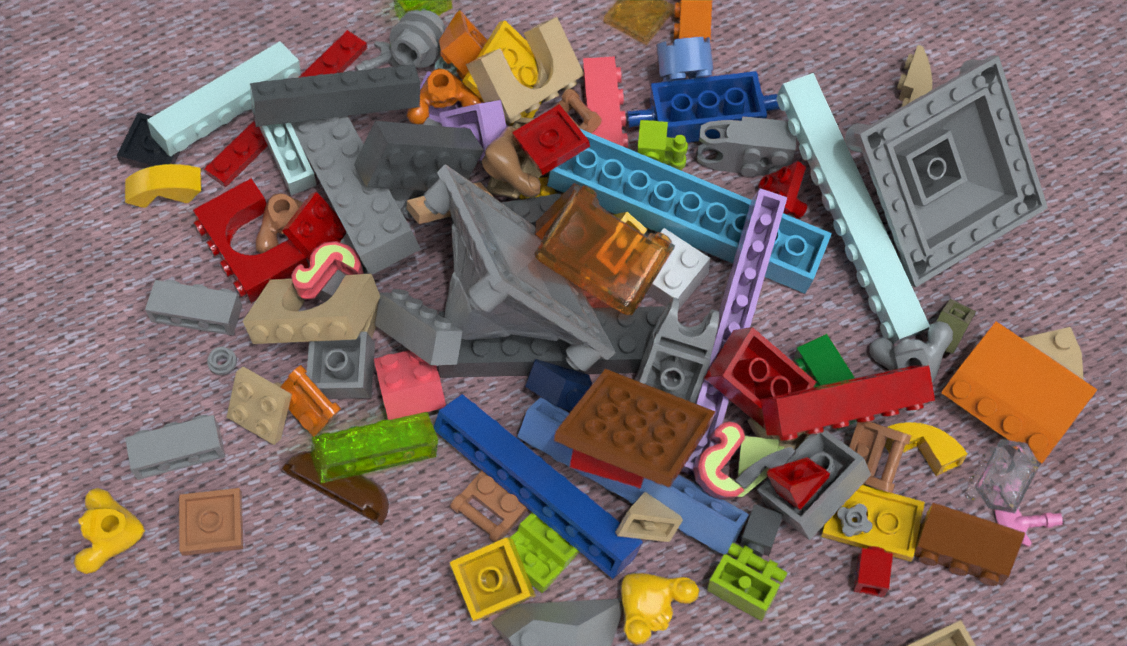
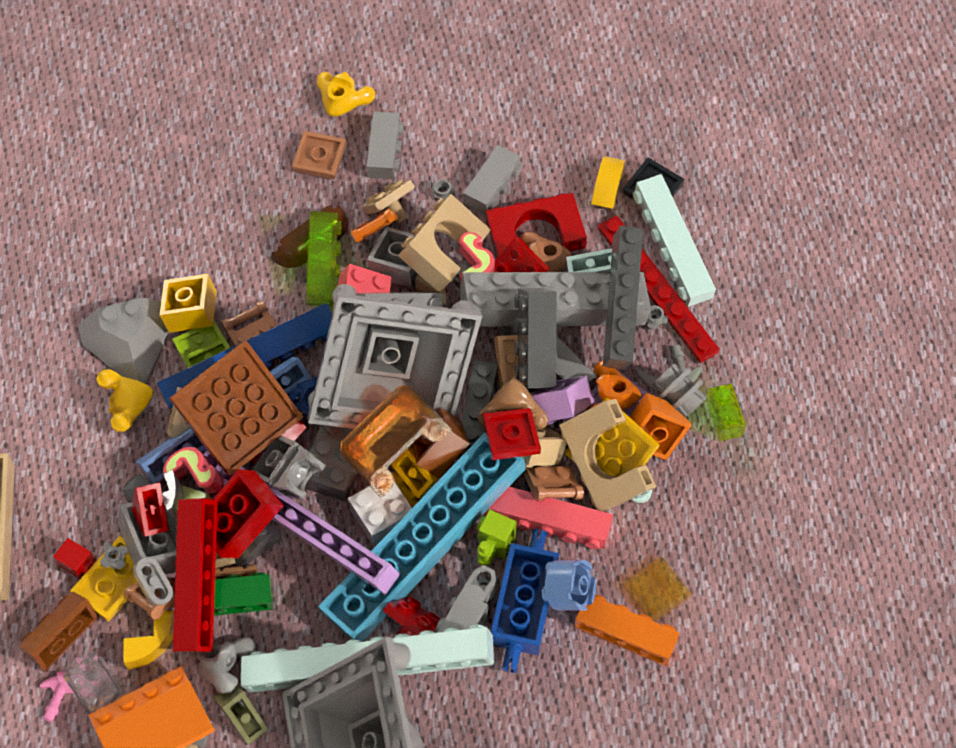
camera: 110 degrees right, 0 degrees up
lime brick [707,542,788,621] -> none
none -> light grey plate [133,557,173,606]

